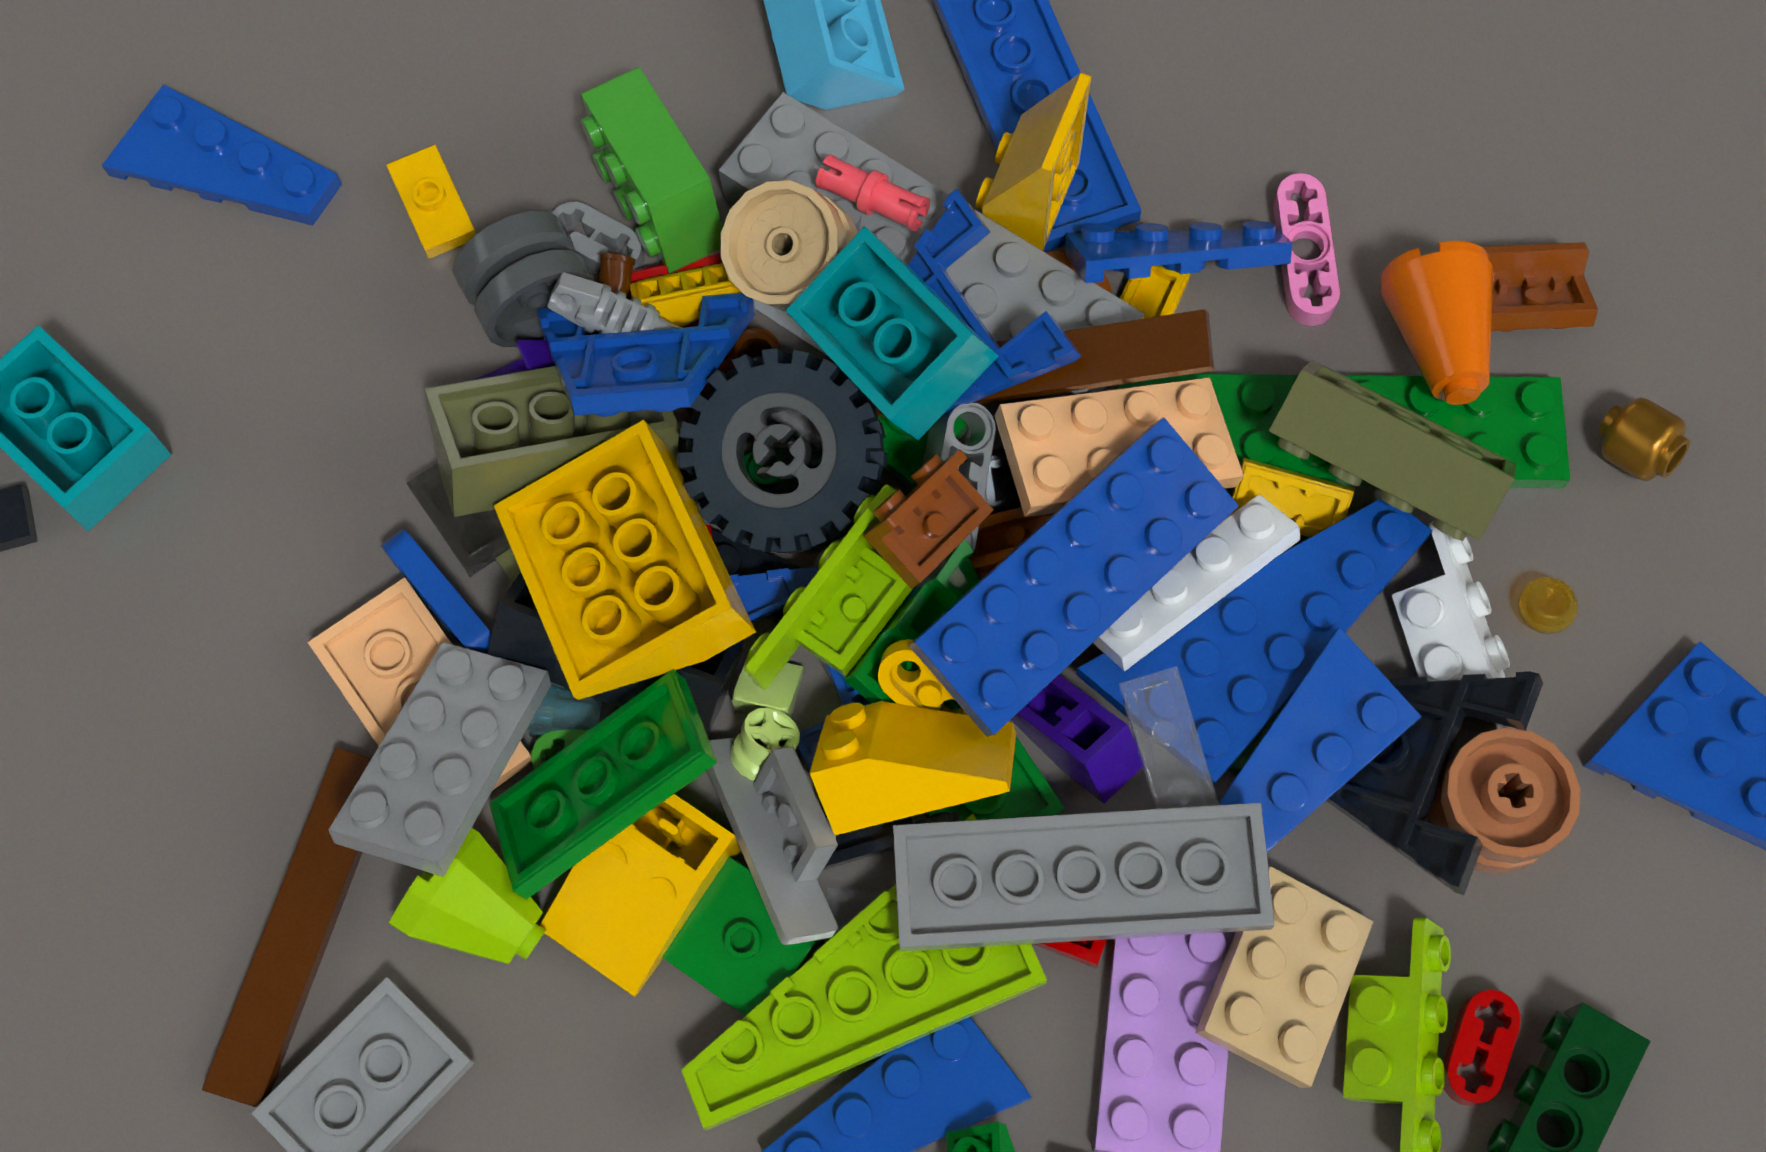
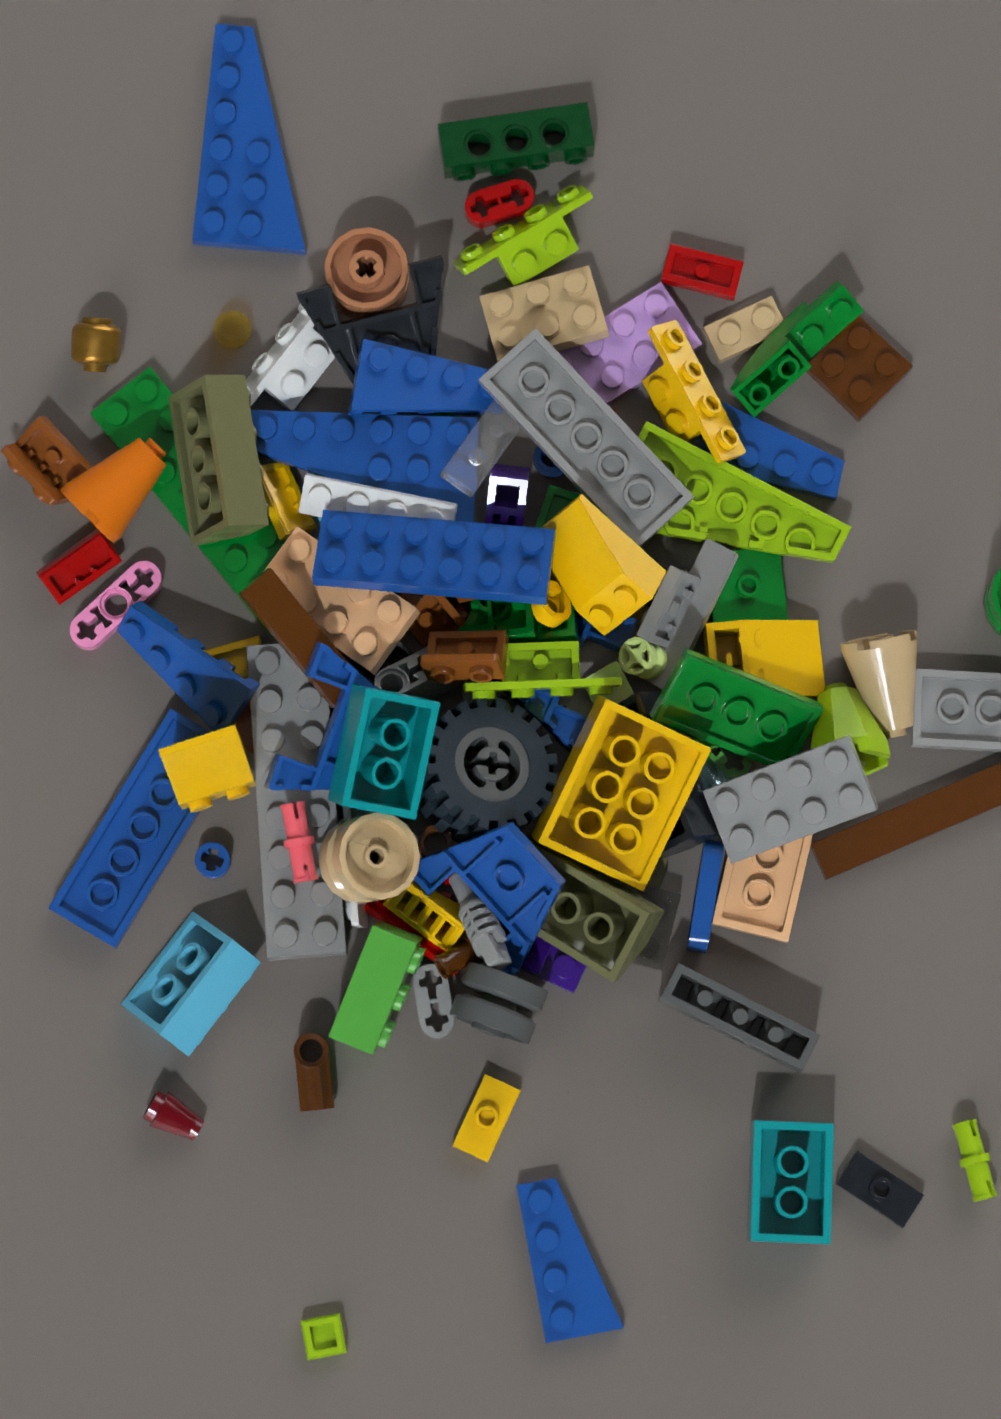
camera: 135 degrees left, 10 degrees up
none -> red plate [36,529,122,605]
none -> blue bush [195,842,231,879]
none -> reddish brown piece [293,1033,335,1112]
none -> yellow bracket [642,320,746,464]
none -> dark grey brick [658,963,820,1073]
none -> tan cone [840,630,918,738]

